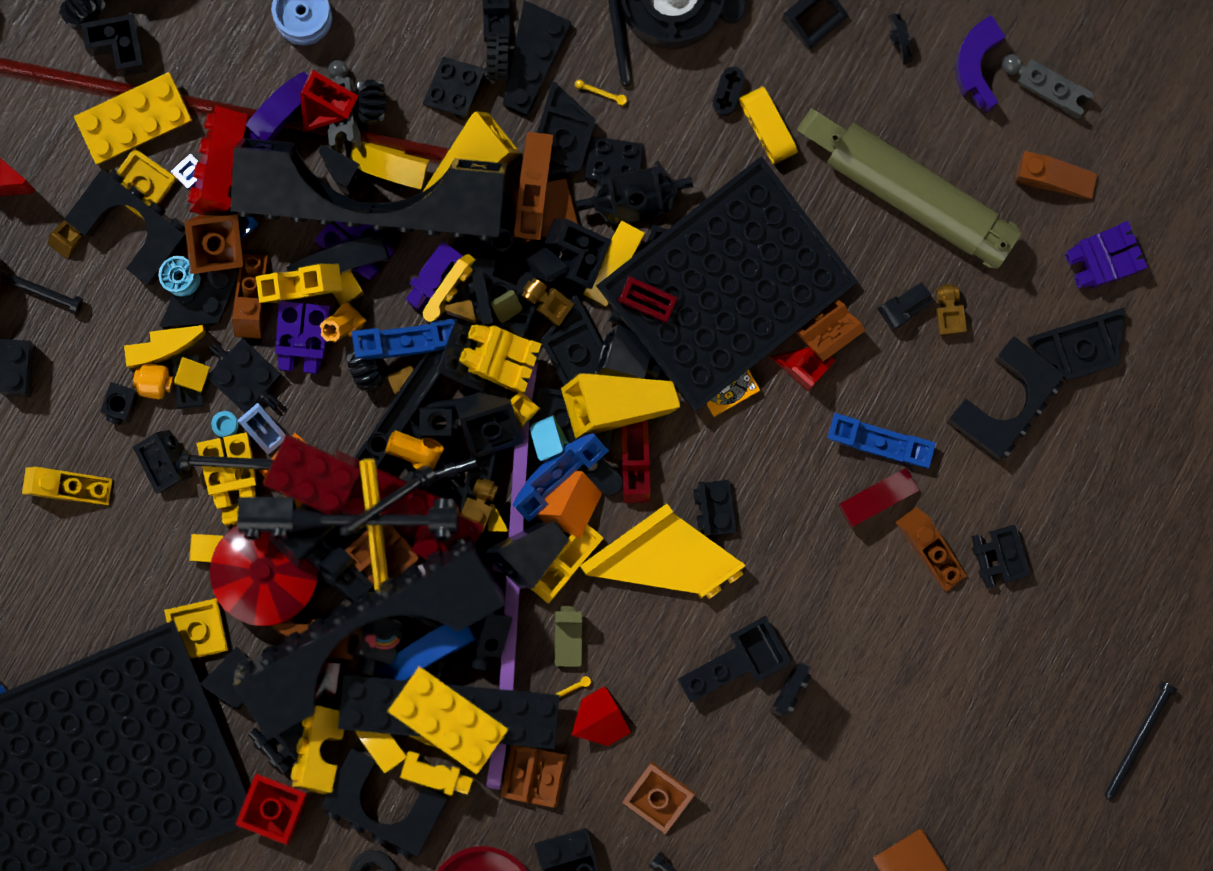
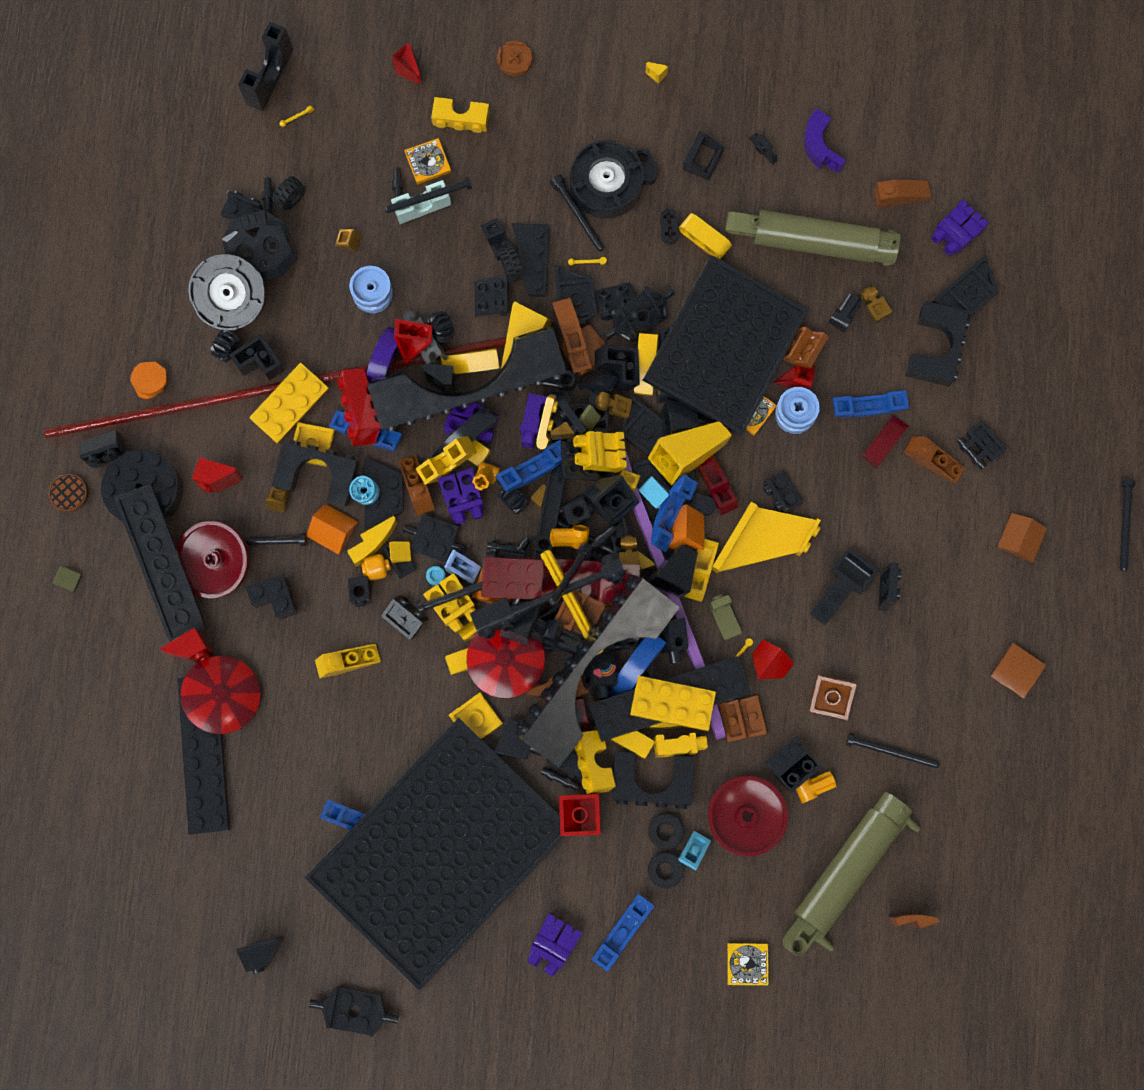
camera: 15 degrees left, 5 degrees down
dark orange slope [184,214,243,274] -> none
dark red tile [618,276,678,323] -> none
dark grey plate [1002,54,1094,119] -> none
none -> orange slope [306,504,358,555]
none -> black piece [486,537,531,559]
none -> light blue wheel [775,387,819,434]
none -> dark orange slope [997,513,1047,563]

